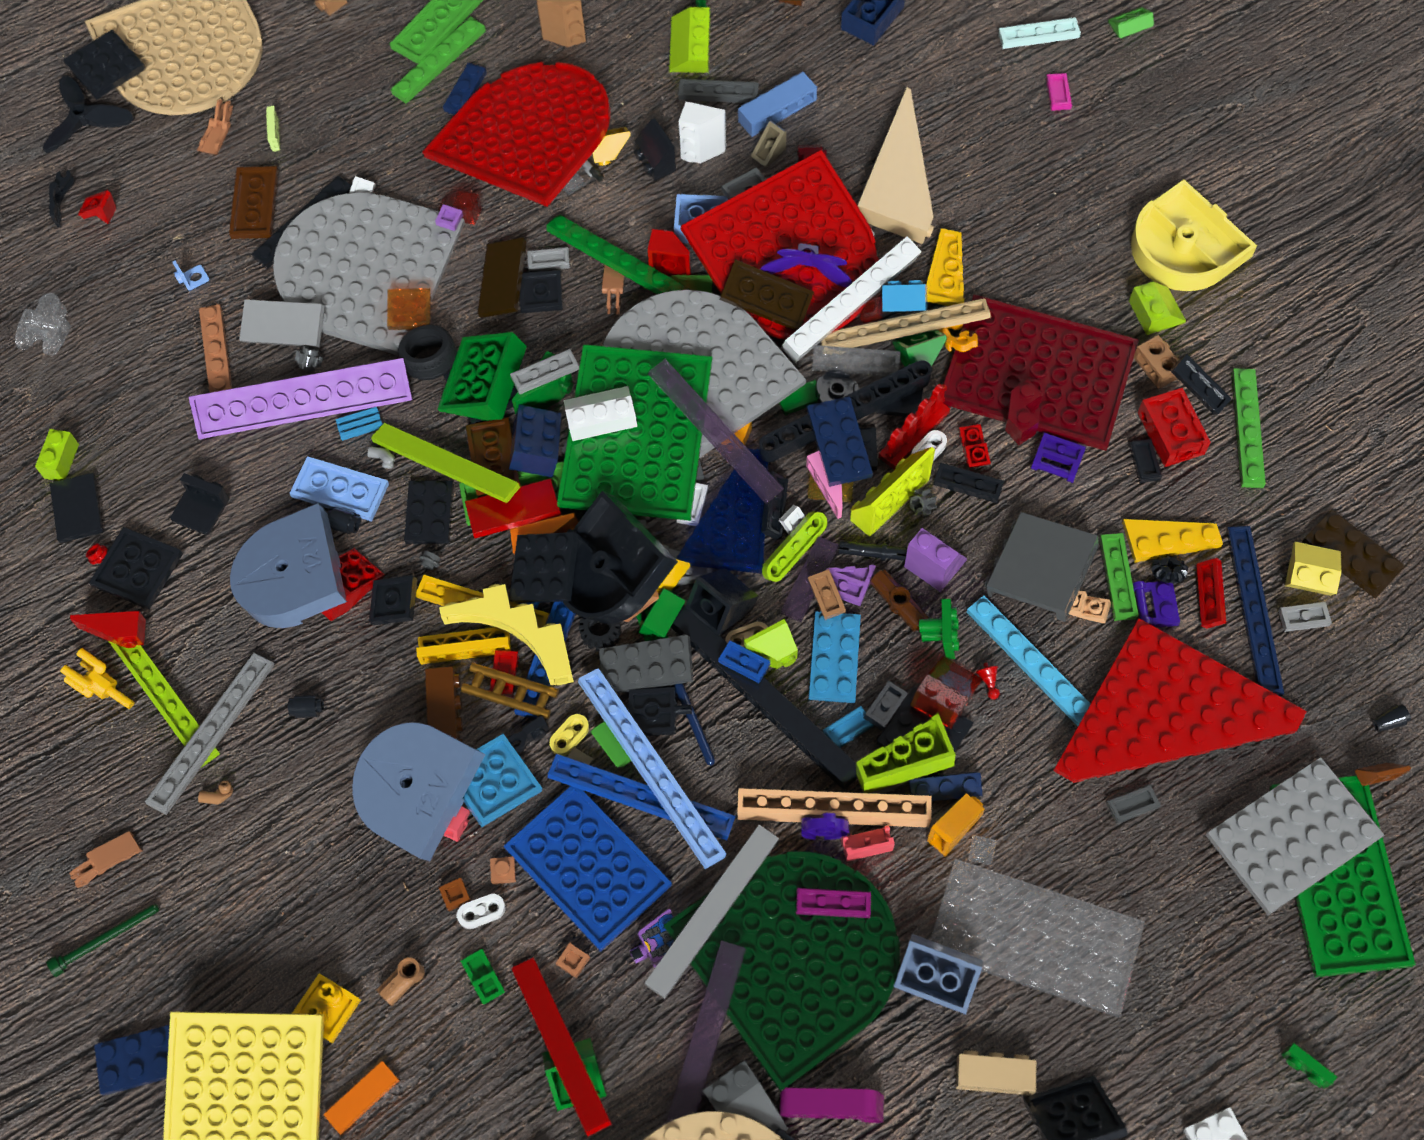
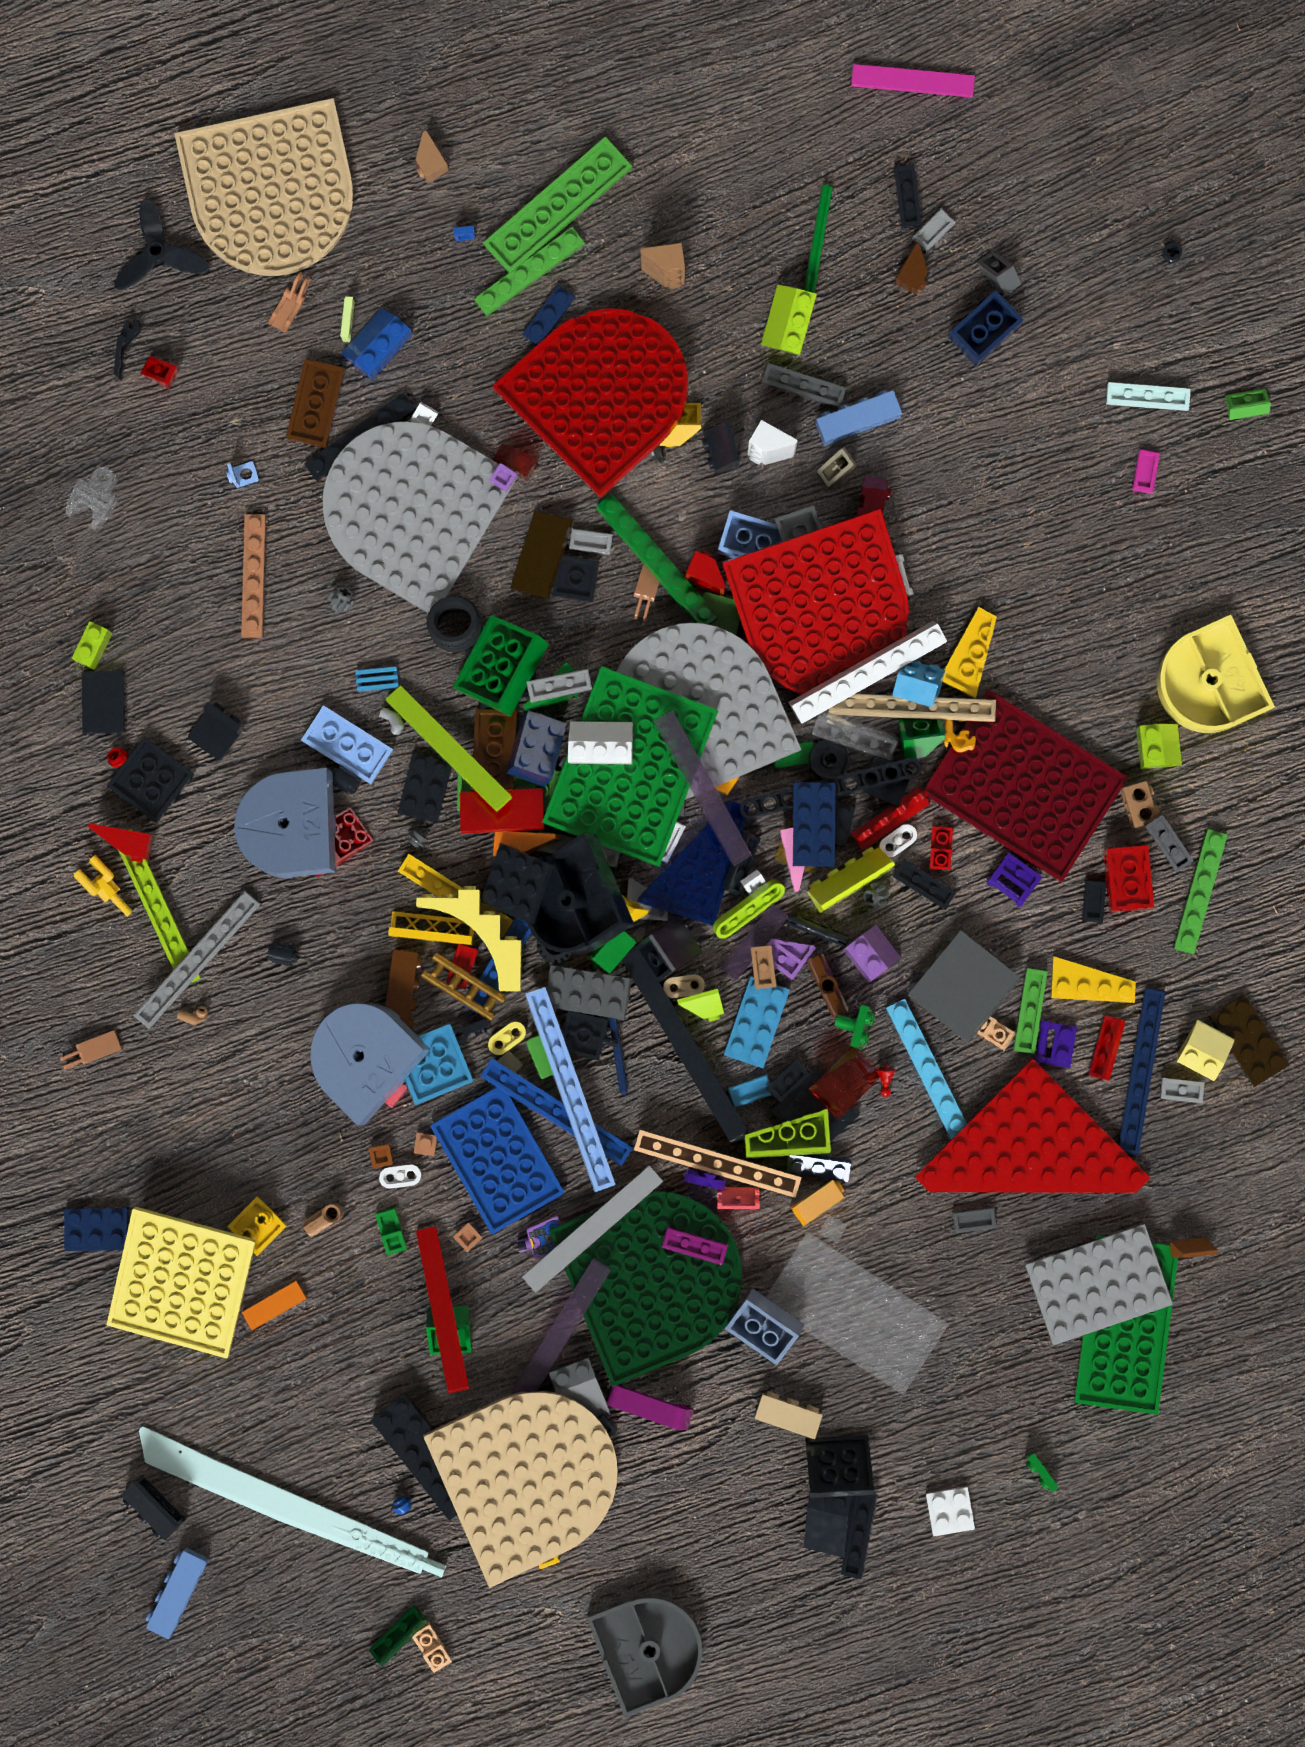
camera: 15 degrees right, 20 degrees up
dark green piece [46,904,159,978] -> none
black plate [63,29,146,100] -> none
plate [189,358,413,439] -> none
light grey tile [239,299,325,347] -> none
black plate [369,575,417,625] -> none
clear orange plate [387,288,431,330] -> none
blue plate [718,640,770,683] -> none
dark brown plate [719,259,814,331] -> none
dark purple piece [760,243,852,288] -> none
tan slope [858,87,934,244] -> none
clear red plate [859,297,883,323] -> none
dark red brick [1005,379,1042,445] -> none
black gear [1151,555,1188,583] -> none
black cone [1372,704,1411,732] -> none
none -> blue slope [341,308,412,380]
none -> blue tile [453,226,476,241]

